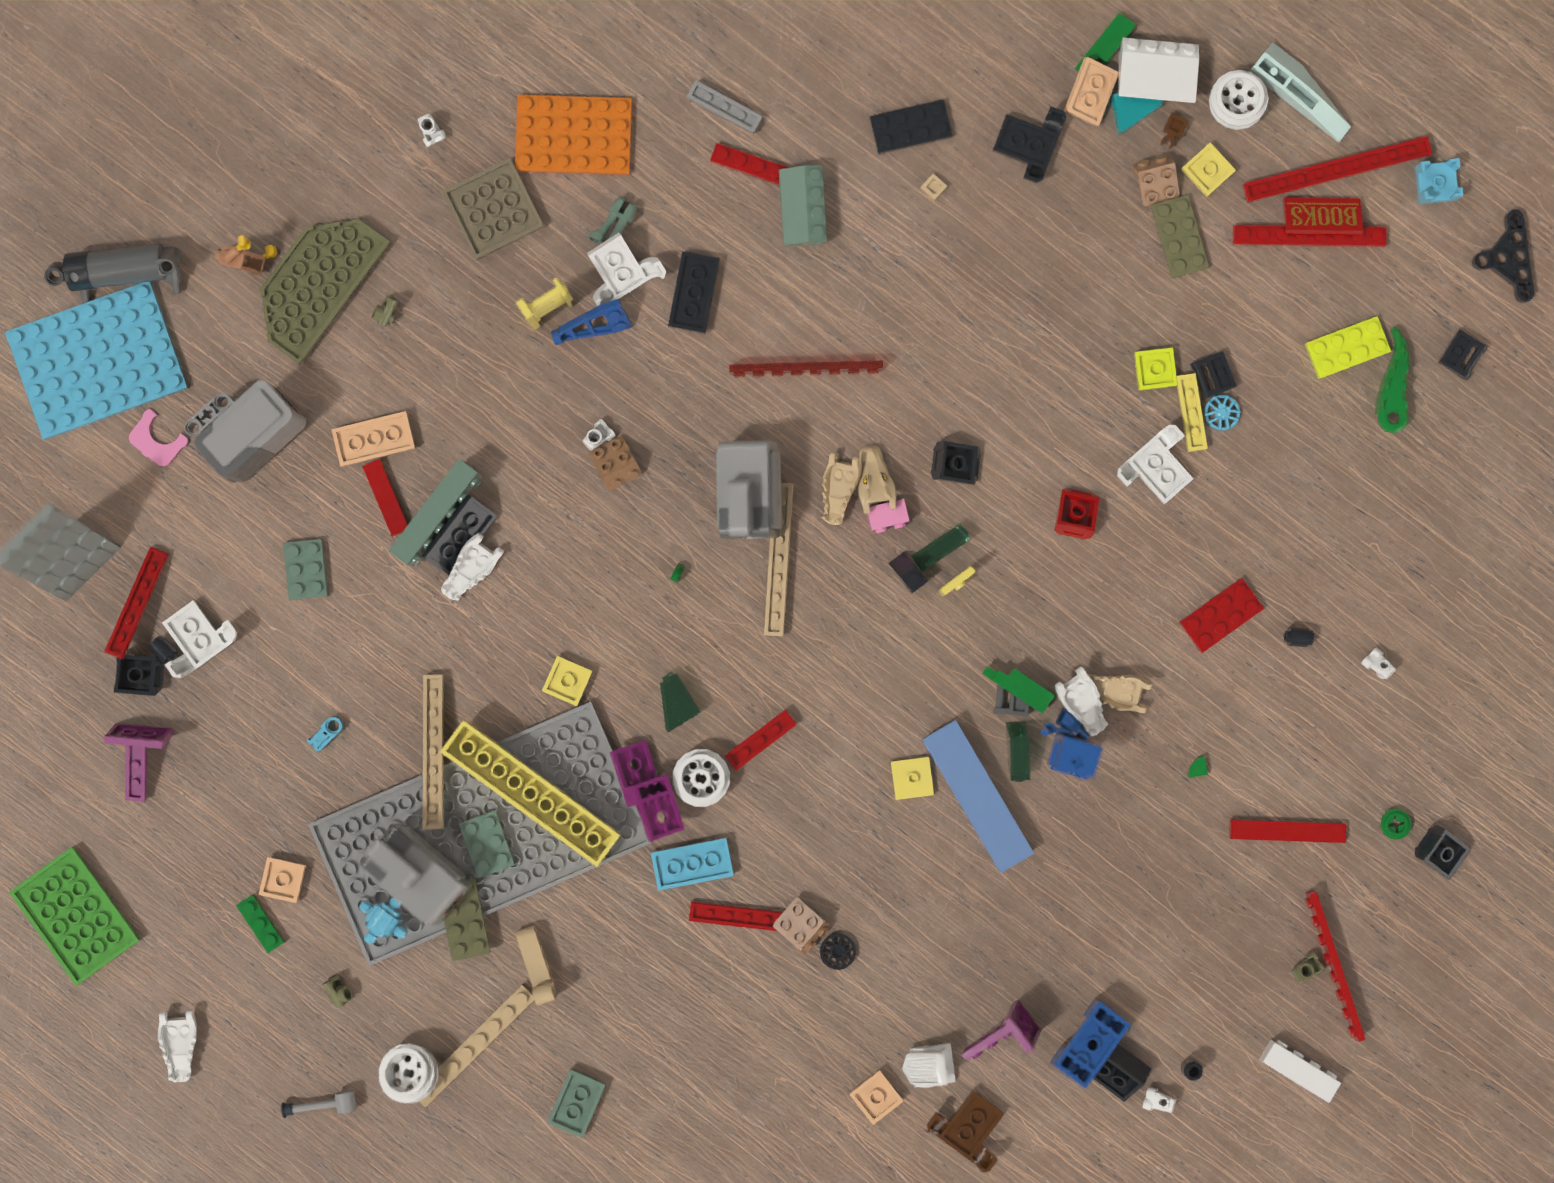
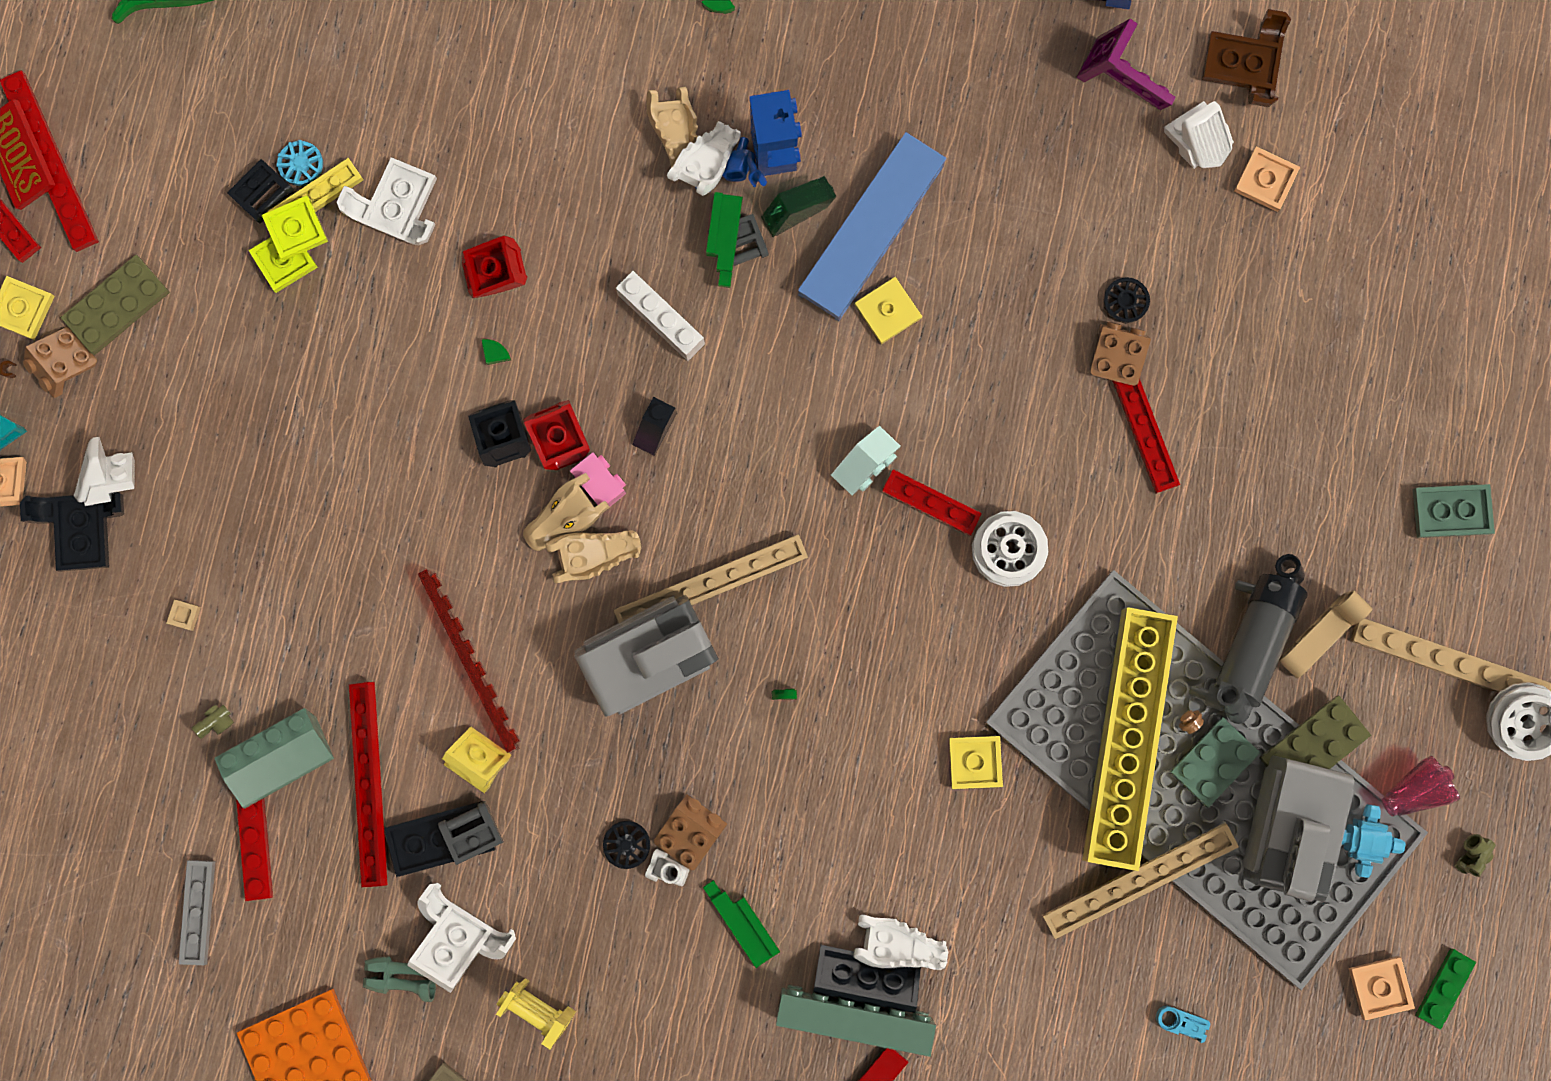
camera: 115 degrees left, 5 degrees down
blue plate [551,299,632,345] -> none
magenta bracket [609,740,685,842] -> none
medium azure plate [651,838,734,891] -> none
clear green slope [660,672,701,732] -> none
black plate [870,99,952,155] -> none
clear green slope [912,523,971,572] -> none
light yellow plate [938,567,976,596] -> none
red plate [1179,578,1264,653] -> none
neon yellow plate [1305,316,1391,379] -> none
none -> white piece [74,437,135,506]
none -> olive plate [192,705,234,739]
none -> neon yellow plate [262,196,328,261]
none -> red plate [349,682,388,888]
none -> dark grey plate [438,801,504,865]
none -> light yellow bracket [442,727,511,794]
none -> green tile [482,339,511,365]
none -> red slope [524,400,590,471]
none -> black wheel [603,821,651,869]
none -> white brick [616,271,705,361]
none -> green piece [703,880,780,968]
none -> light aqua brick [831,426,900,495]
none -> medium nougat plate [1179,710,1204,734]
none -> dark grey piece [1189,554,1308,724]
none -> clear pink cone [1382,756,1460,817]

